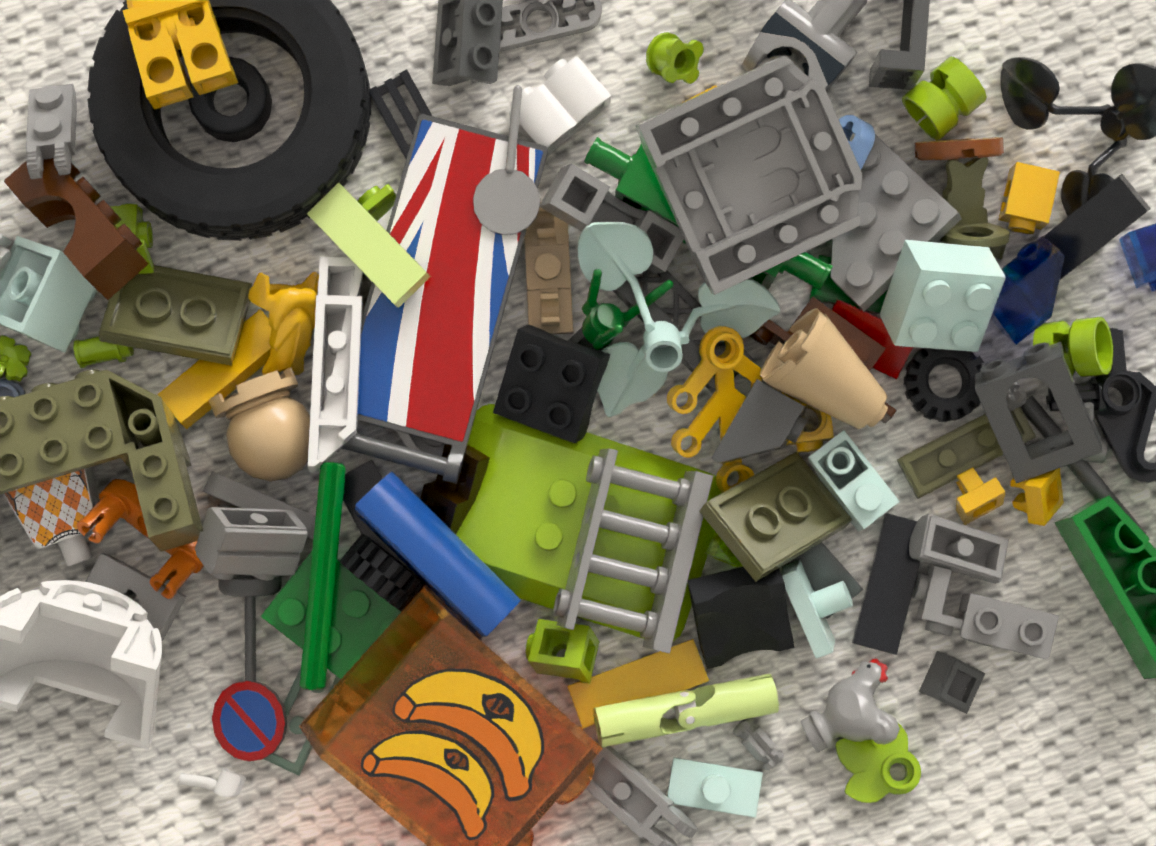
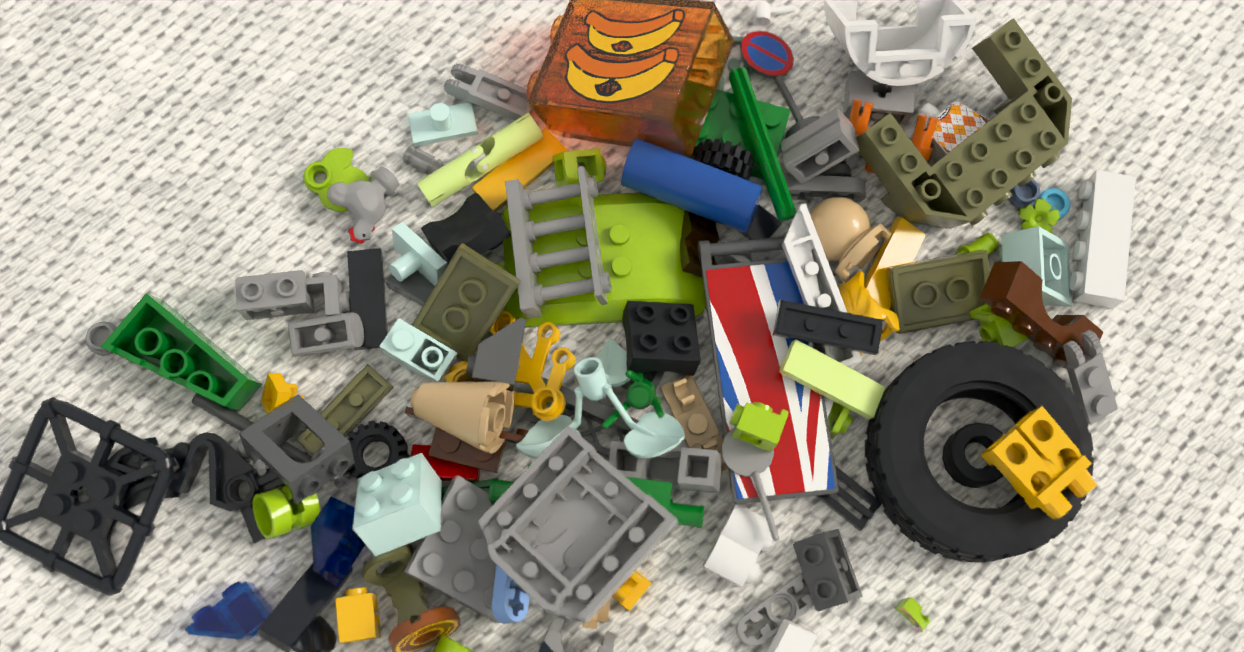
camera: 155 degrees right, 10 degrees down
lime brick [646,32,704,84] -> none
dark grey slope [919,651,985,714] -> none
yellow tile [955,467,1005,525] -> none
none -> lime brick [729,402,789,452]
none -> black tile [773,300,883,355]

